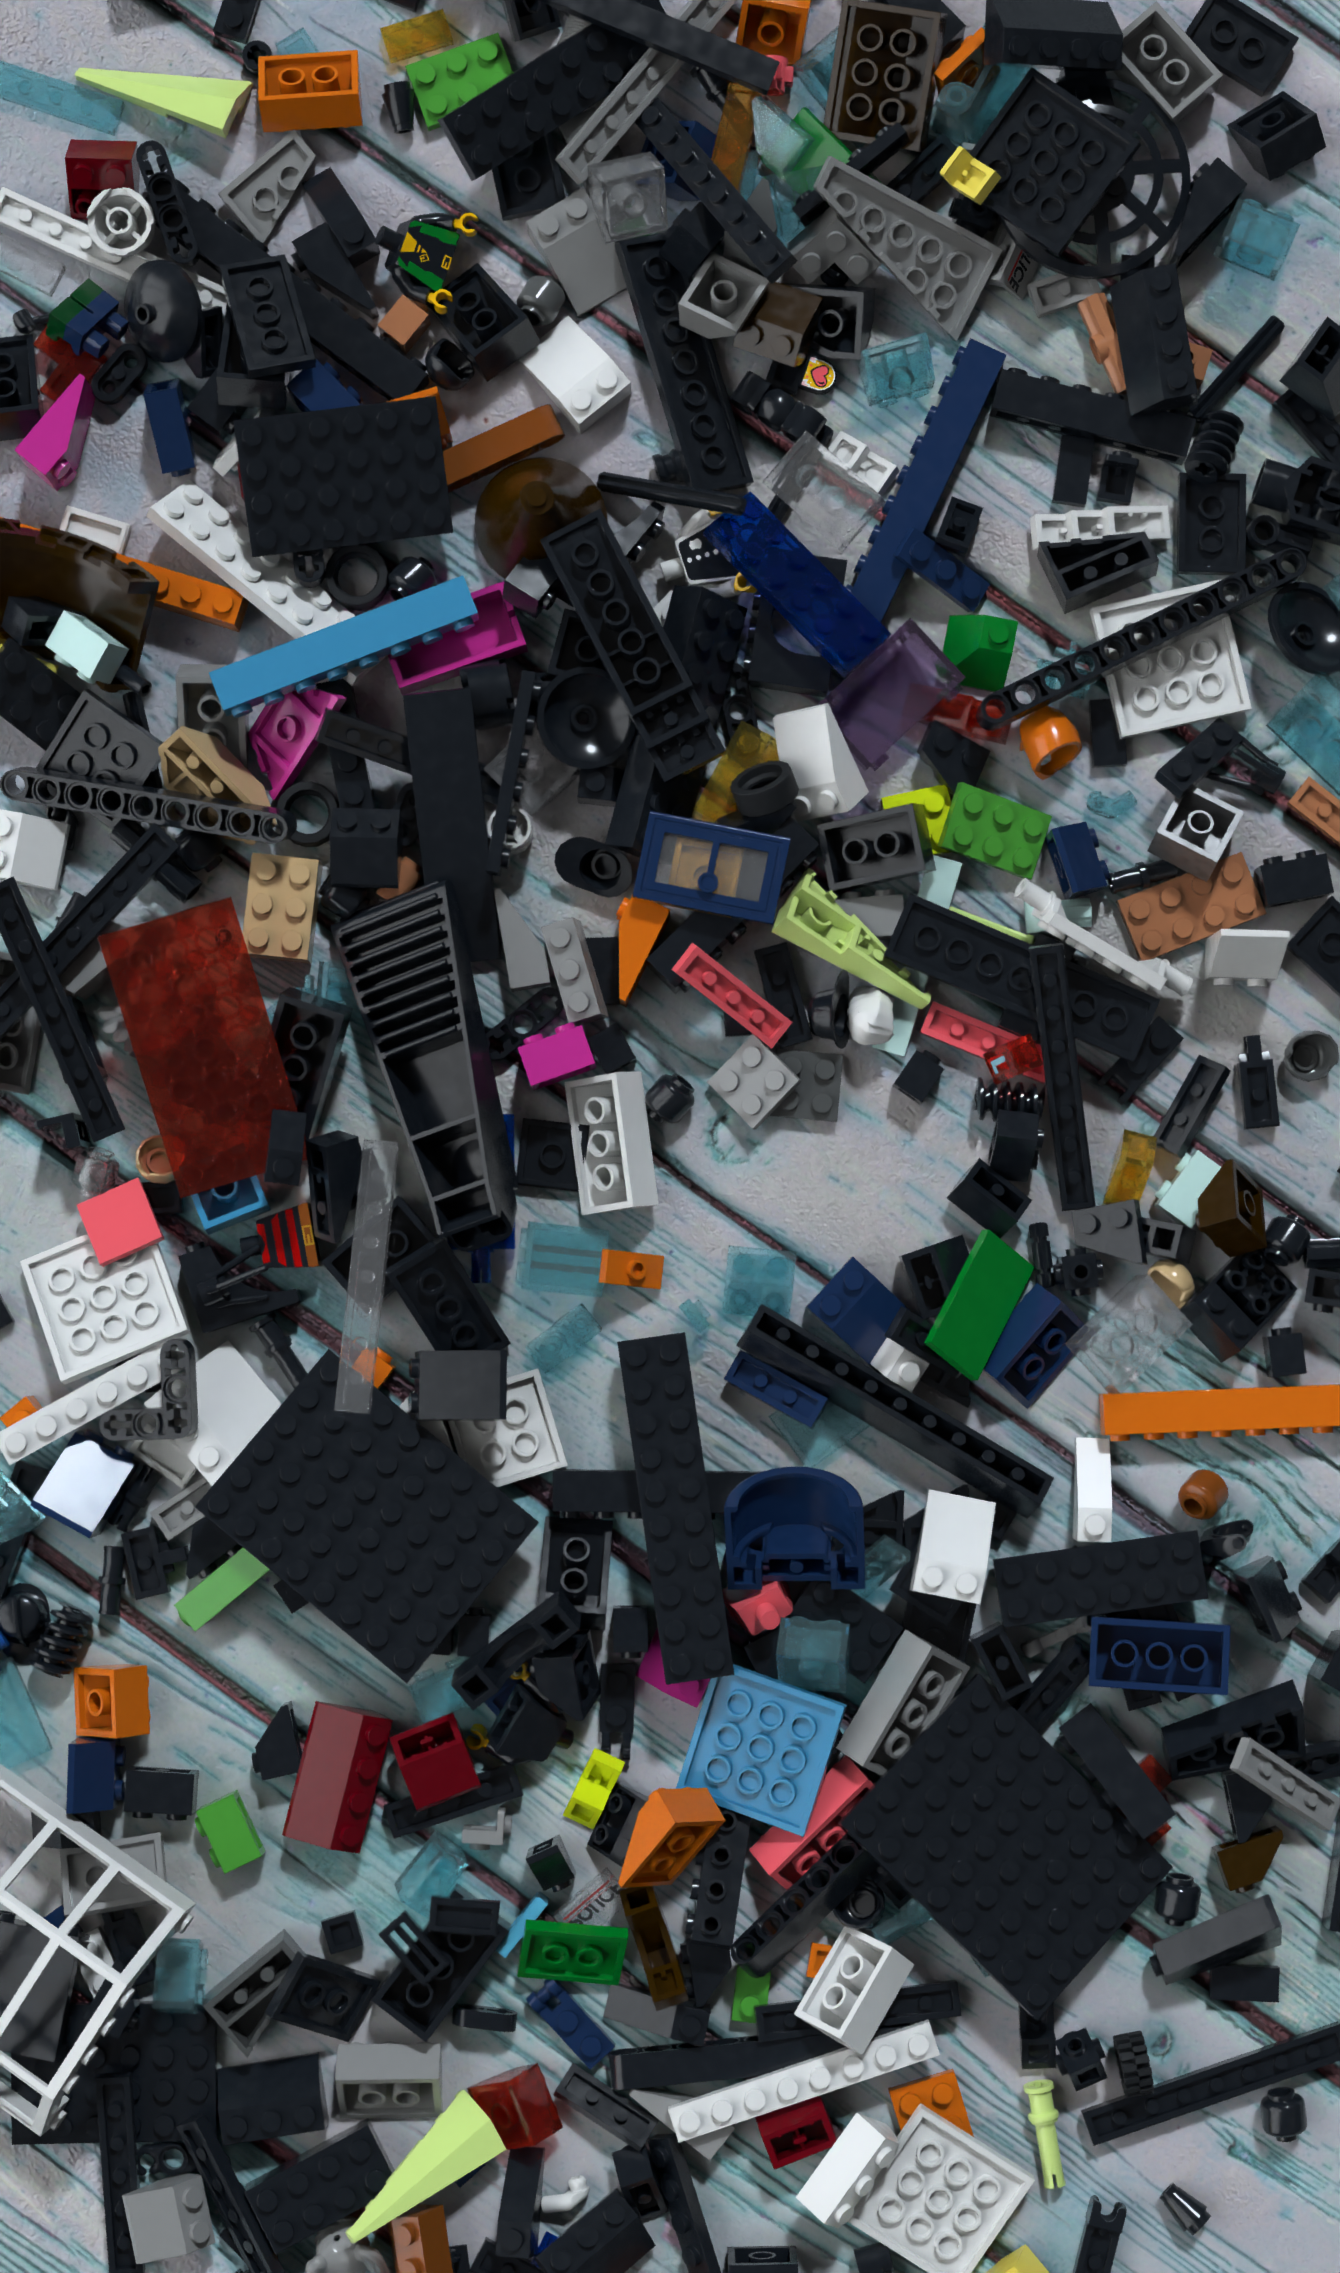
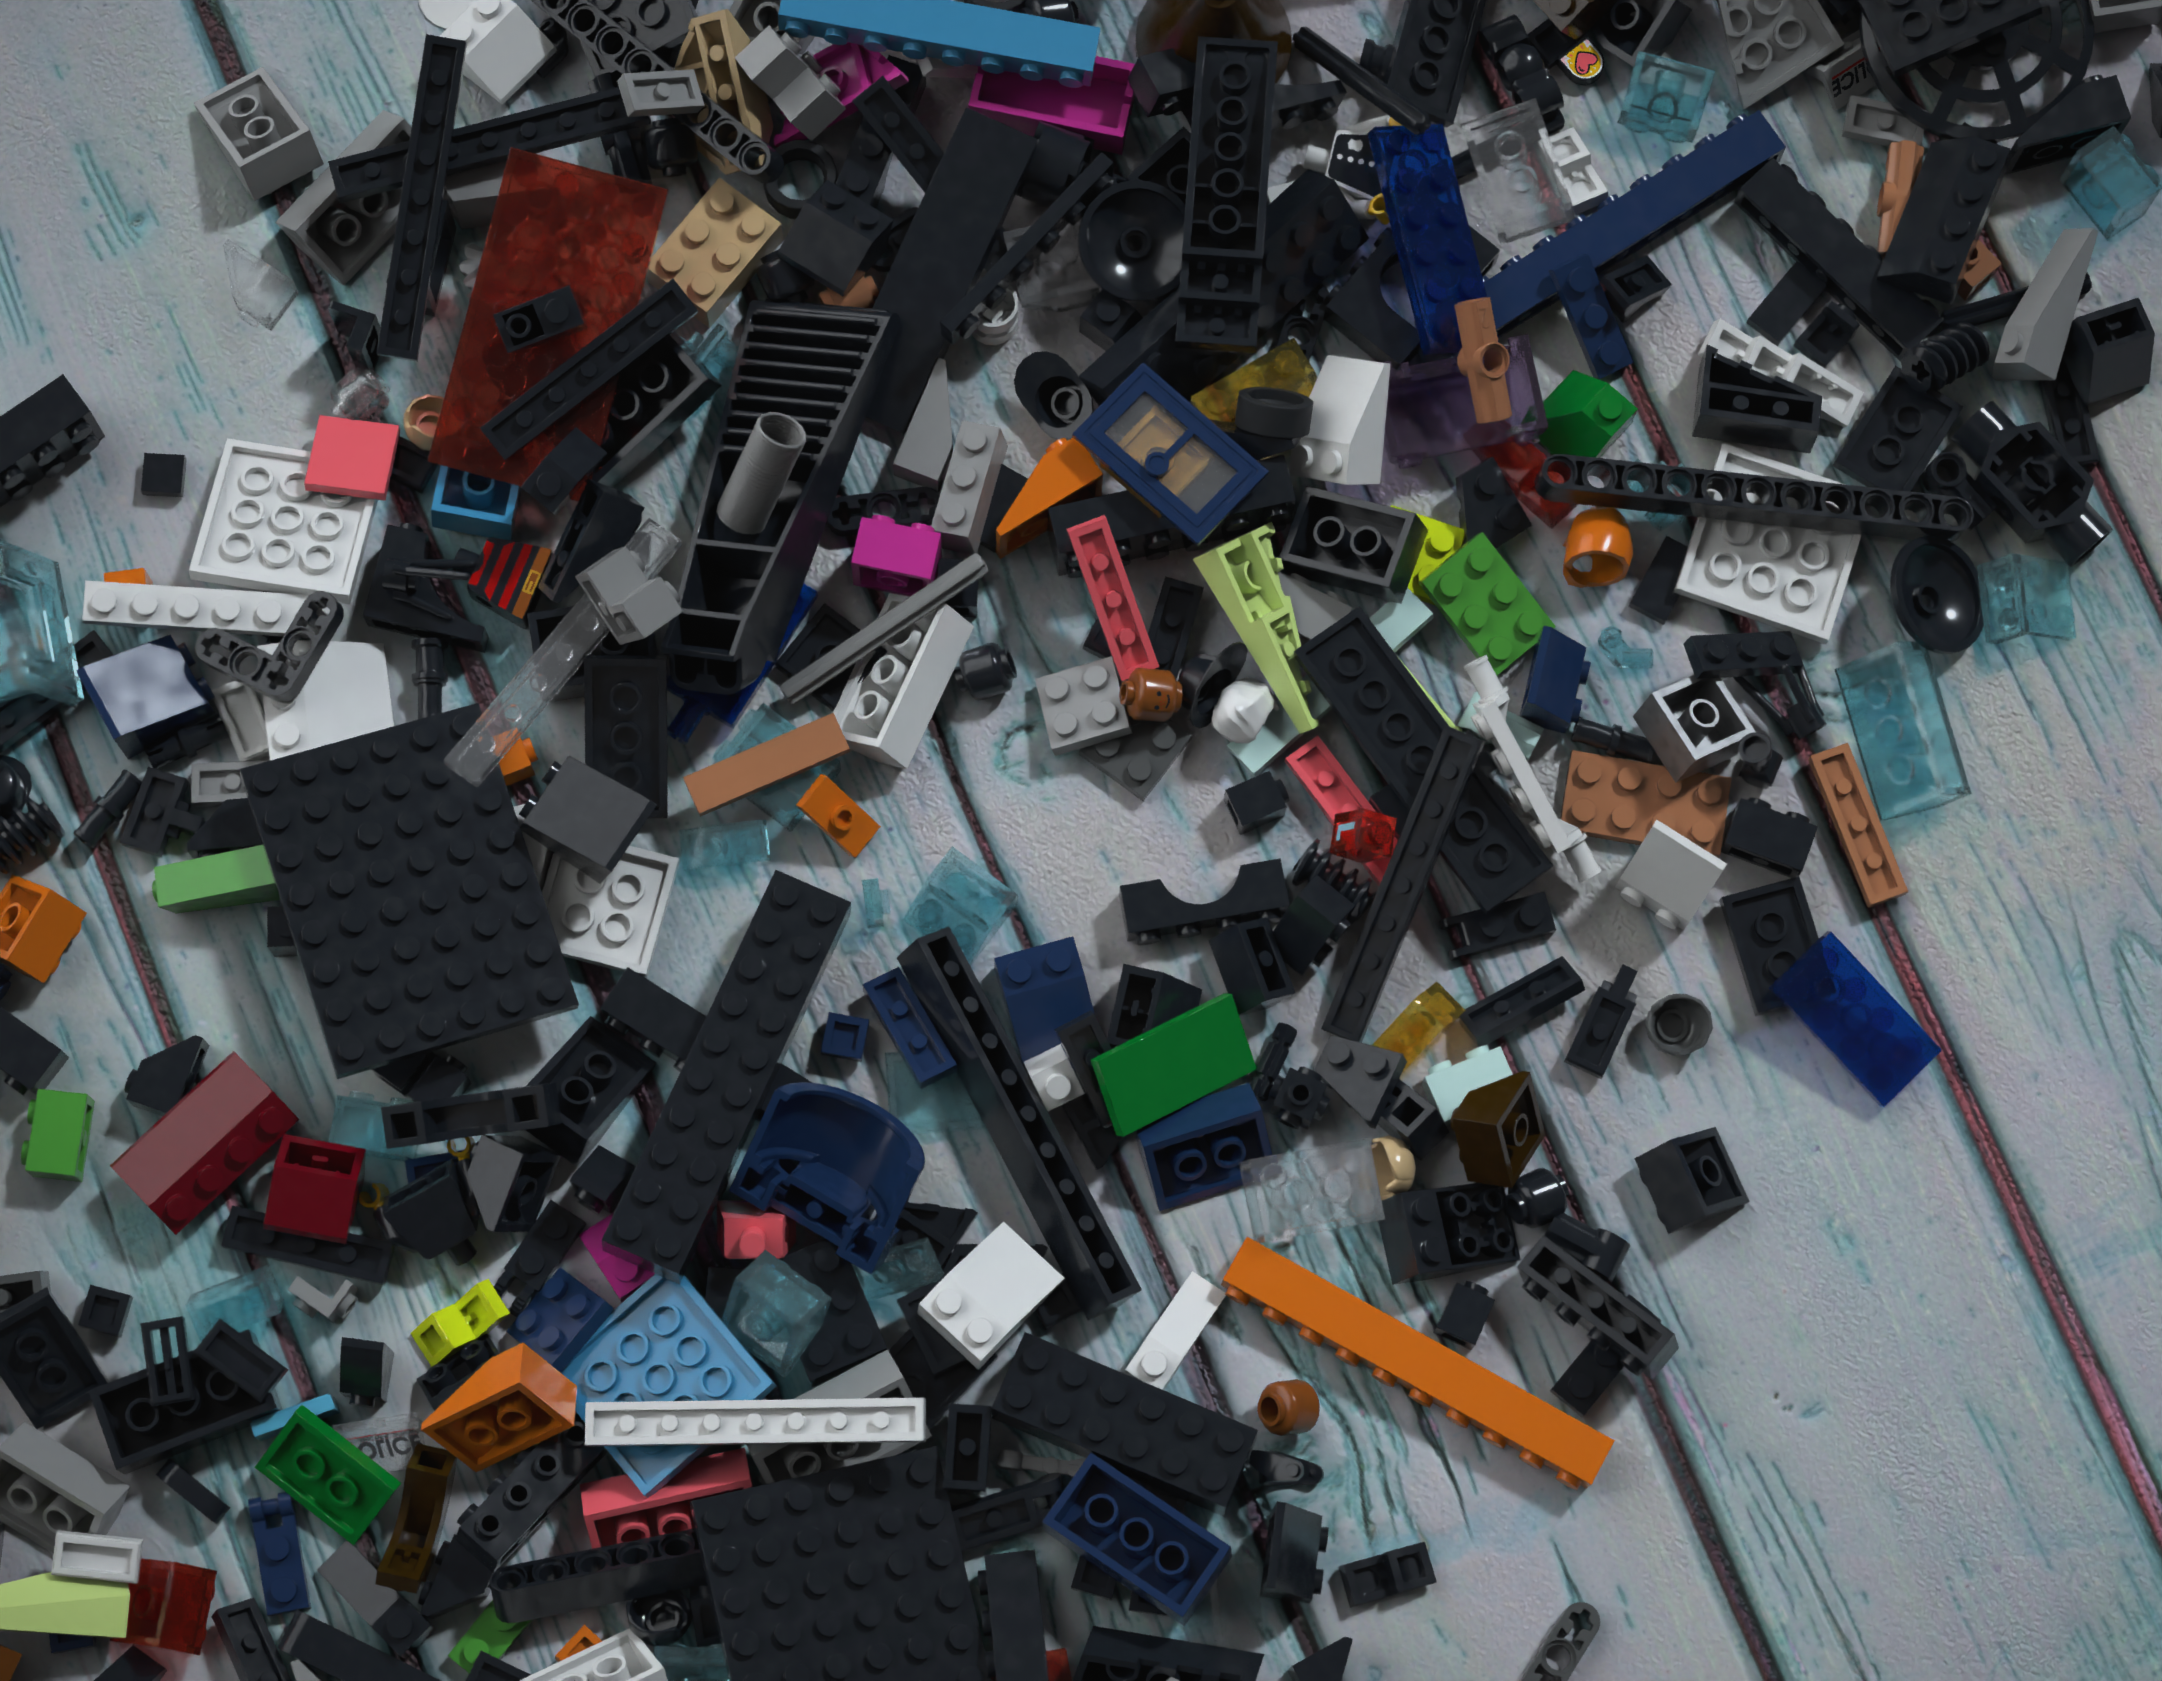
camera: 25 degrees right, 10 degrees down
none -> white tile [51,1530,144,1584]
none -> black plate [480,278,699,461]
none -> black slope [493,285,588,354]
none -> dark blue plate [506,1267,614,1373]
none -> light grey brick [575,546,683,645]
none -> white plate [585,1398,926,1446]
none -> light grey plate [617,69,705,117]
none -> nougat tile [683,713,850,817]
none -> light grey piece [717,412,806,534]
none -> light grey brick [735,25,846,141]
none -> light grey axle [780,553,989,704]
none -> dark blue plate [821,1012,870,1062]
none -> dark orange head [1119,668,1183,722]
none -> black arch [1119,858,1290,945]
none -> nougat piece [1454,297,1512,423]
none -> black leg [1738,732,1783,789]
none -> light grey wedge [1992,228,2098,380]

